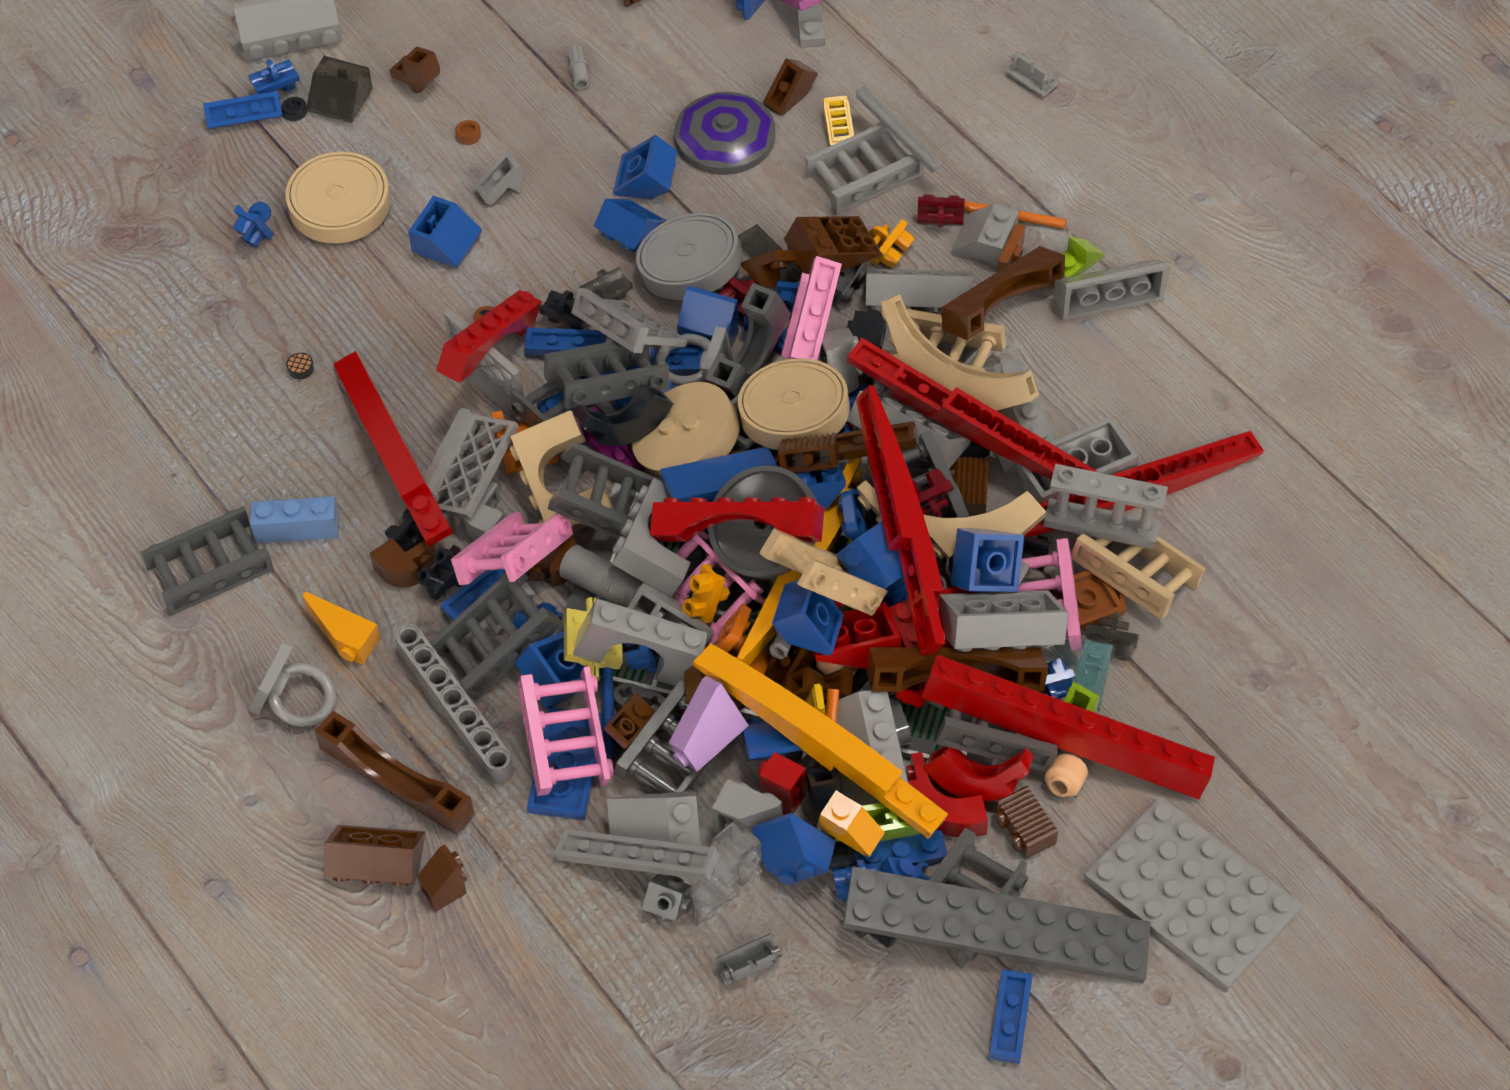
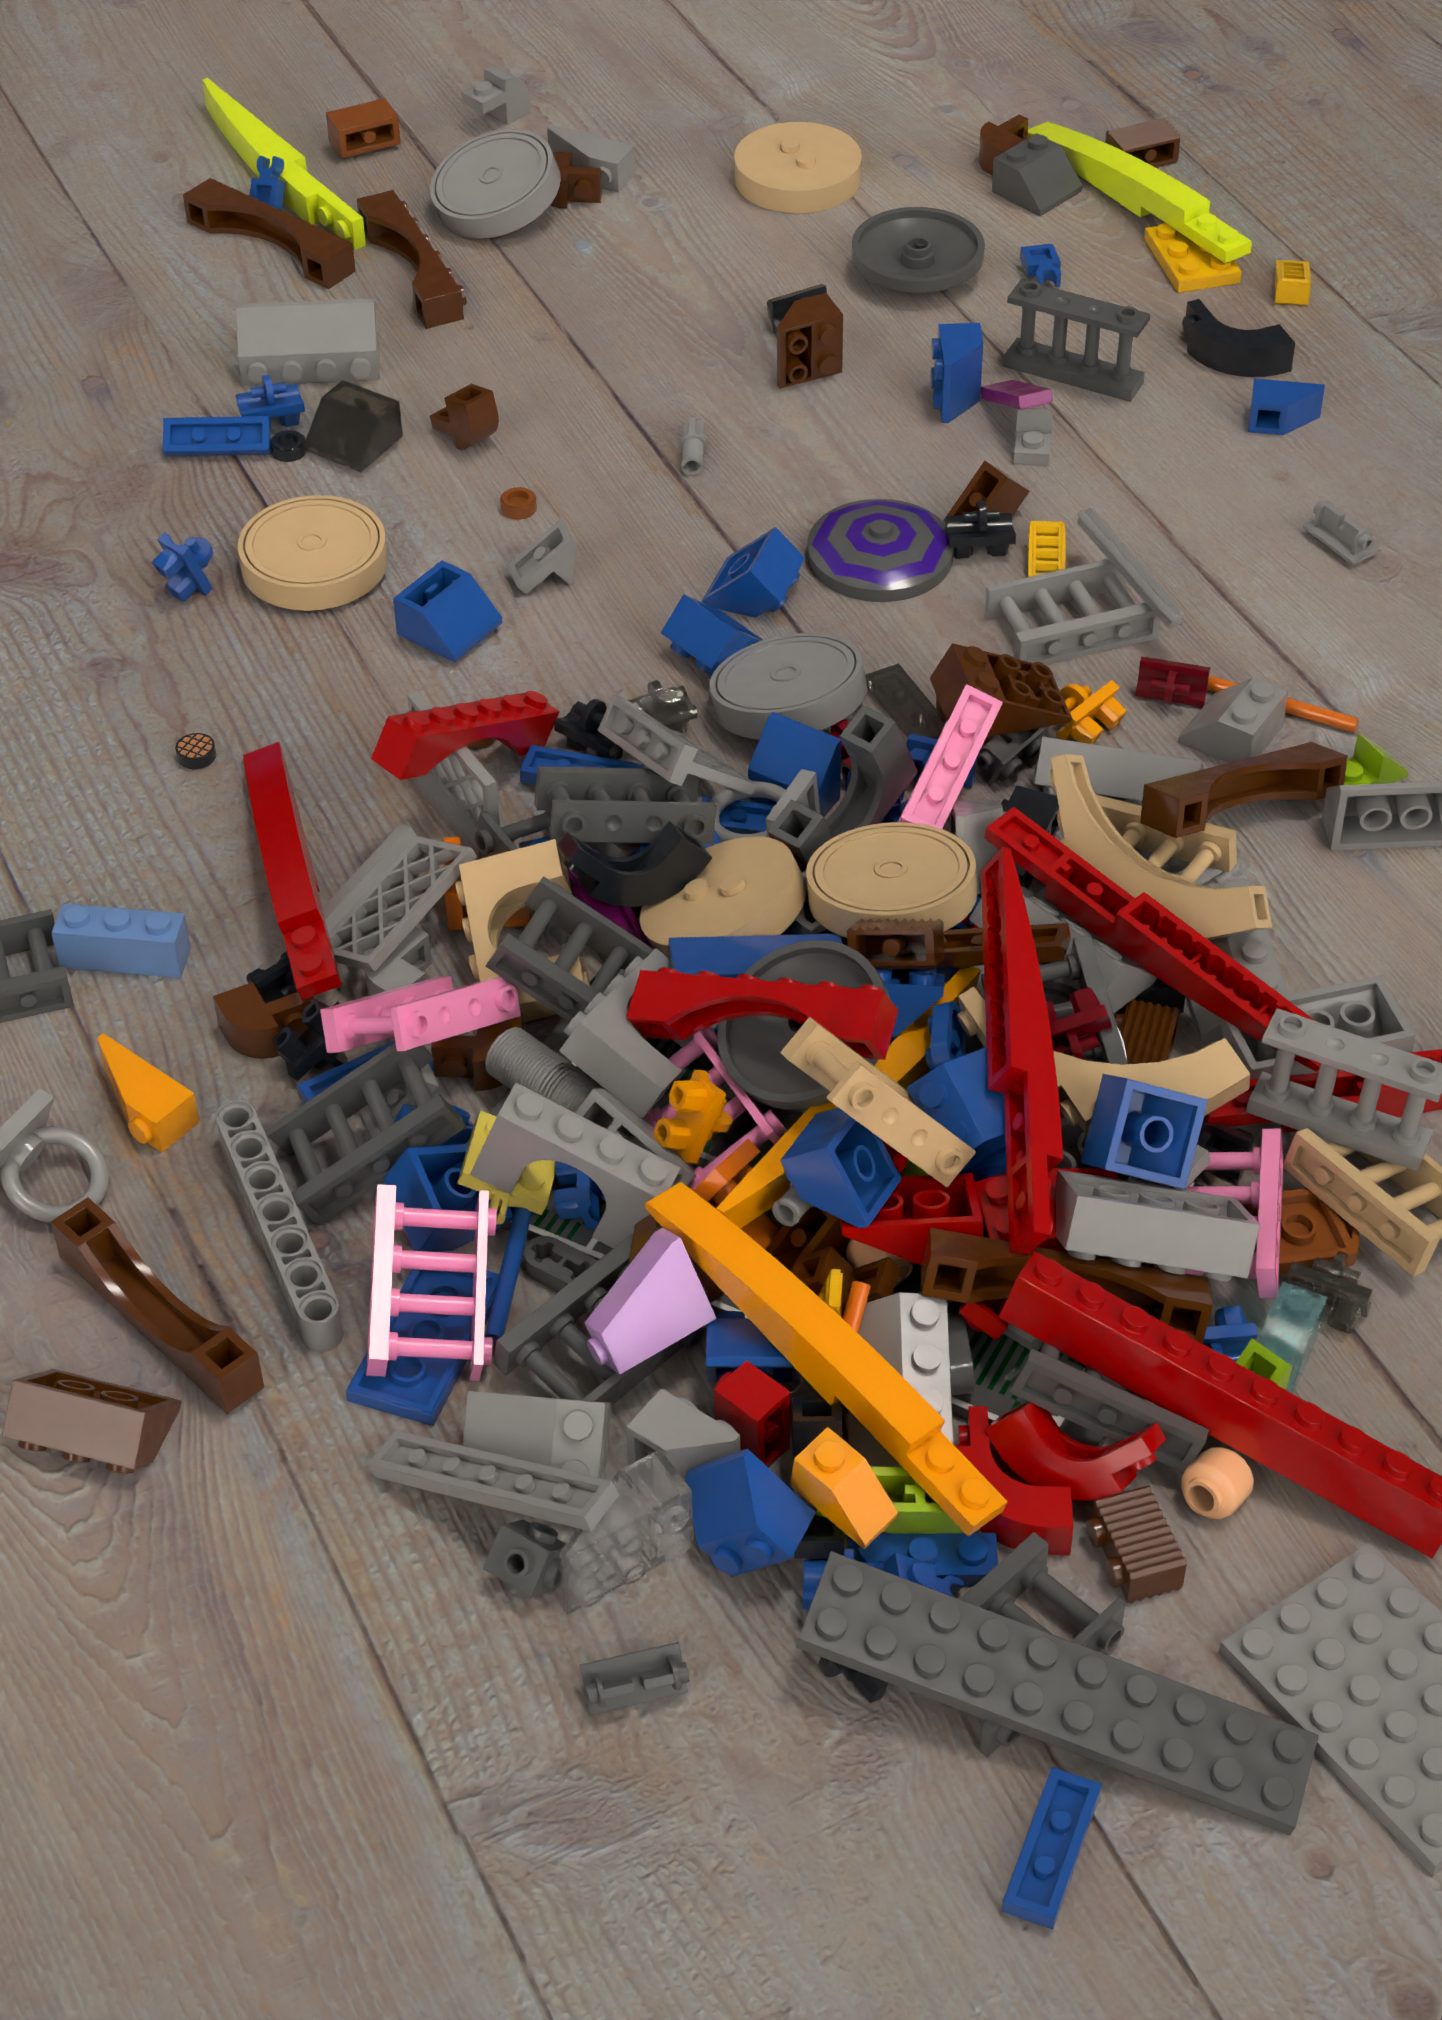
camera: 10 degrees right, 10 degrees down
reddish brown slope [417,844,467,912] -> none
reddish brown slope [604,692,656,749] -> none
reddish brown slope [741,249,797,288] -> none
dark orange plate [997,223,1026,272] -> none
none -> black hips [945,501,1016,559]

